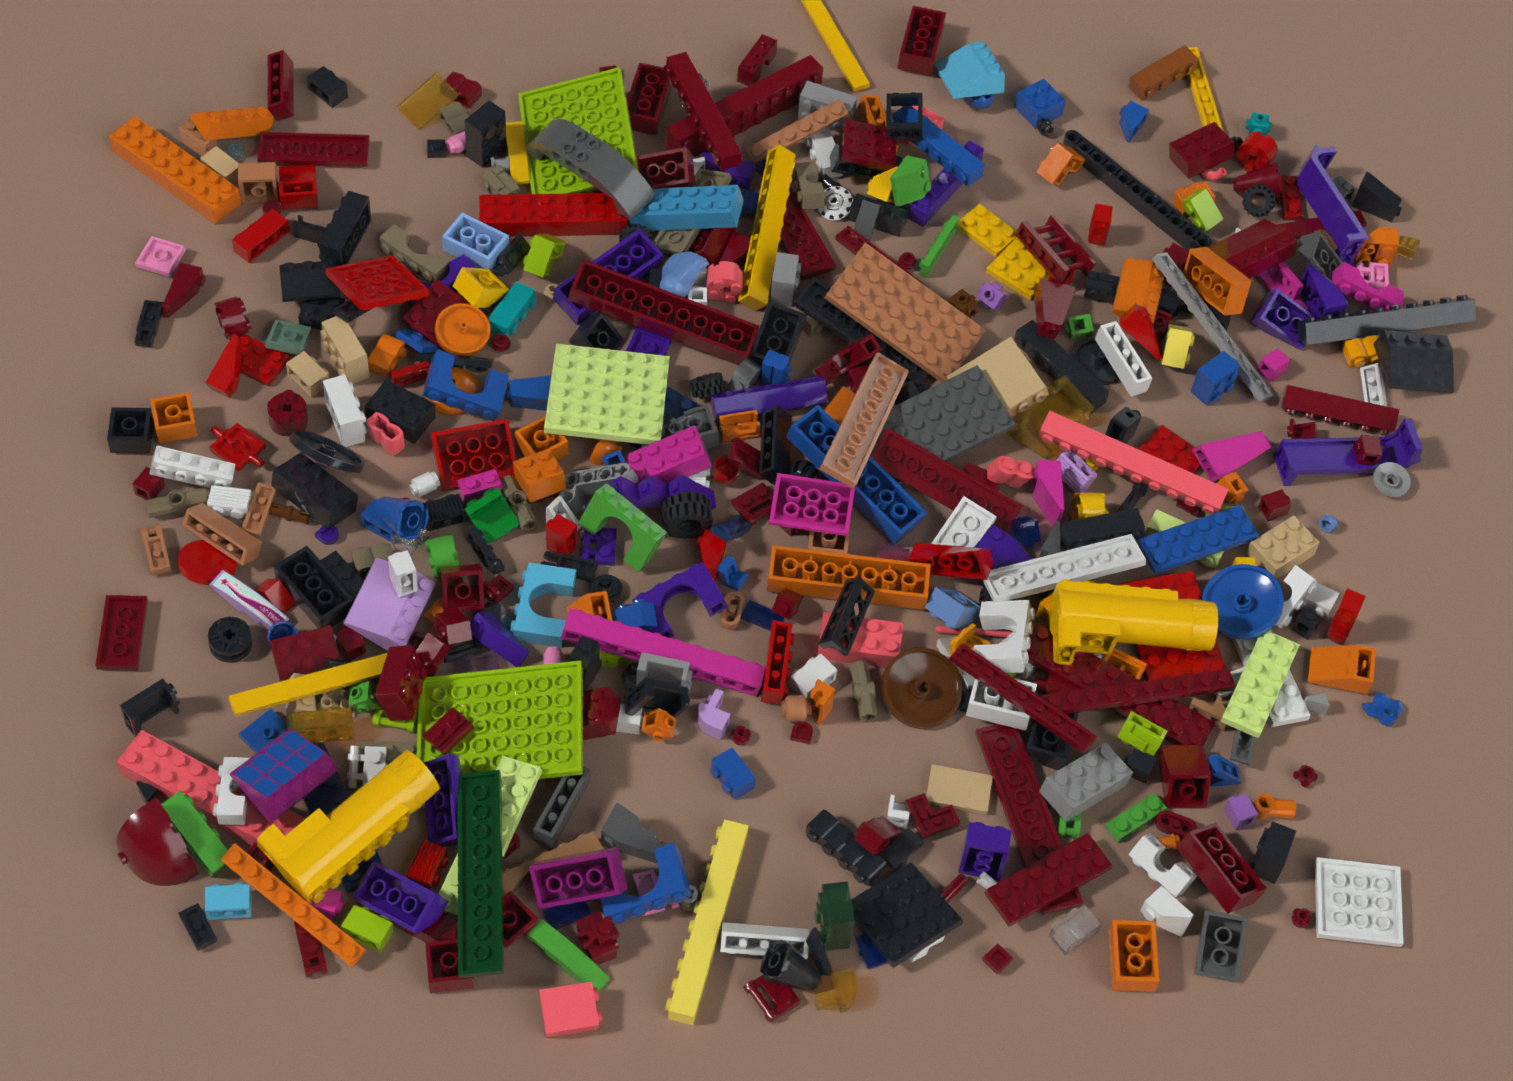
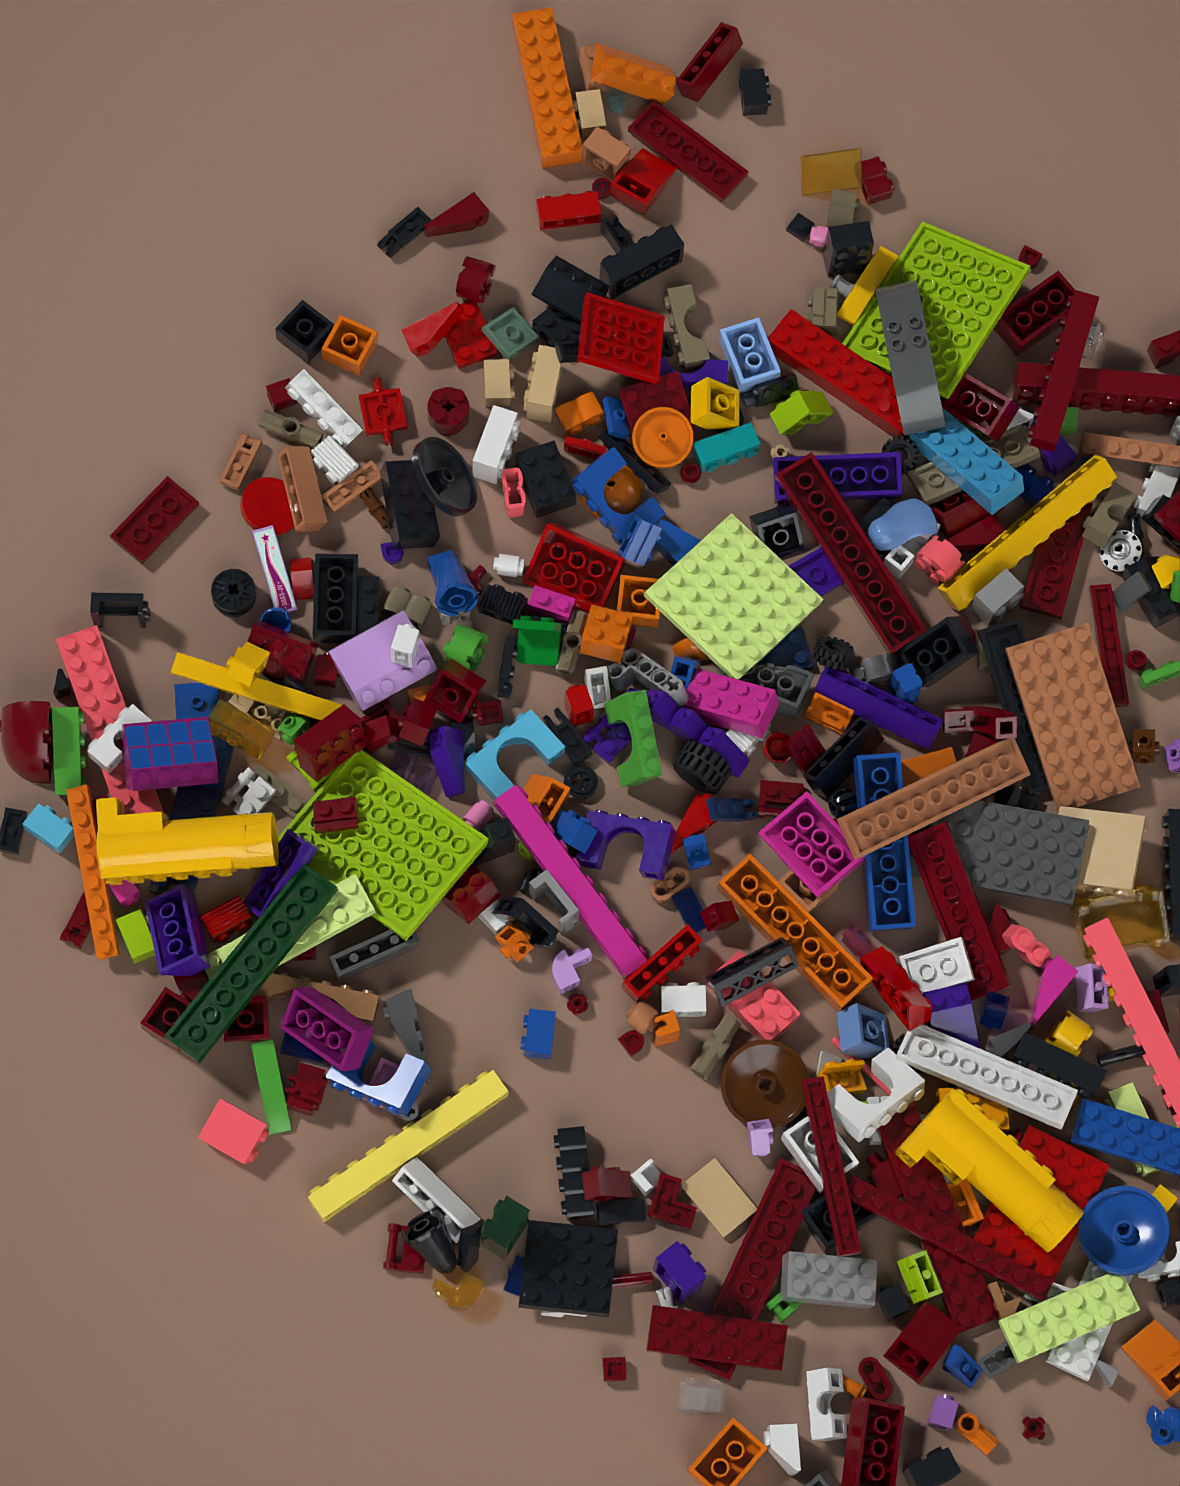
camera: 40 degrees right, 15 degrees up
bright pink plate [135,236,186,277] -> none
bright green plate [1105,793,1167,843] -> none
none -> yellow brick [226,642,270,687]
none -> blue brick [618,514,662,566]
none -> lavender brick [747,1119,773,1156]

